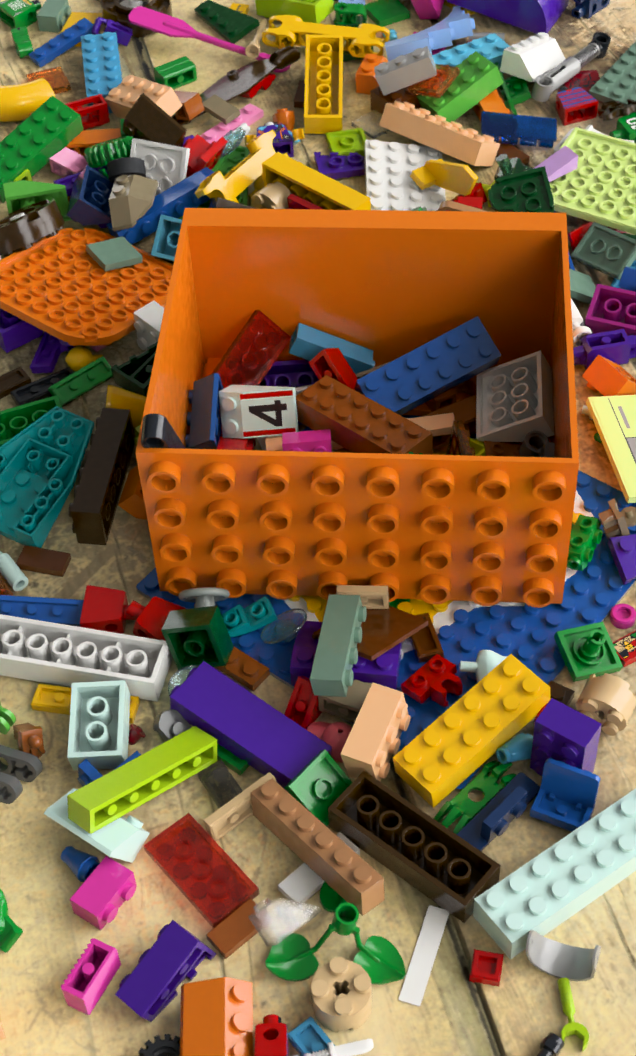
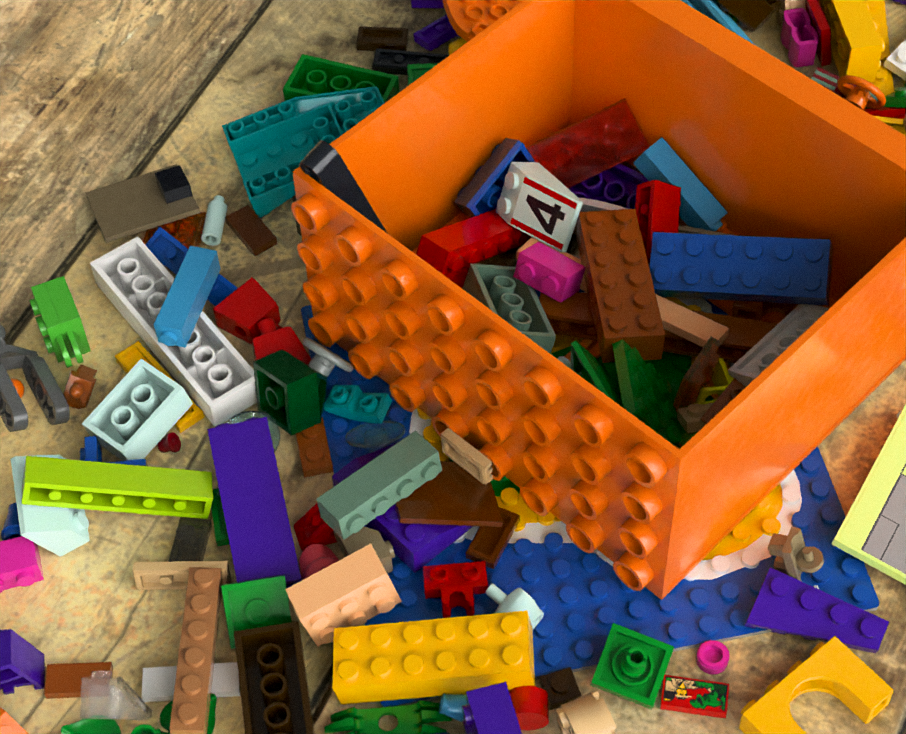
camera: 40 degrees right, 5 degrees up
clear red plate [144,813,259,928] -> none
dark grey plate [153,709,192,741] -> none
green brick [567,515,603,571] -> none
none -> dark azure brick [154,246,221,348]

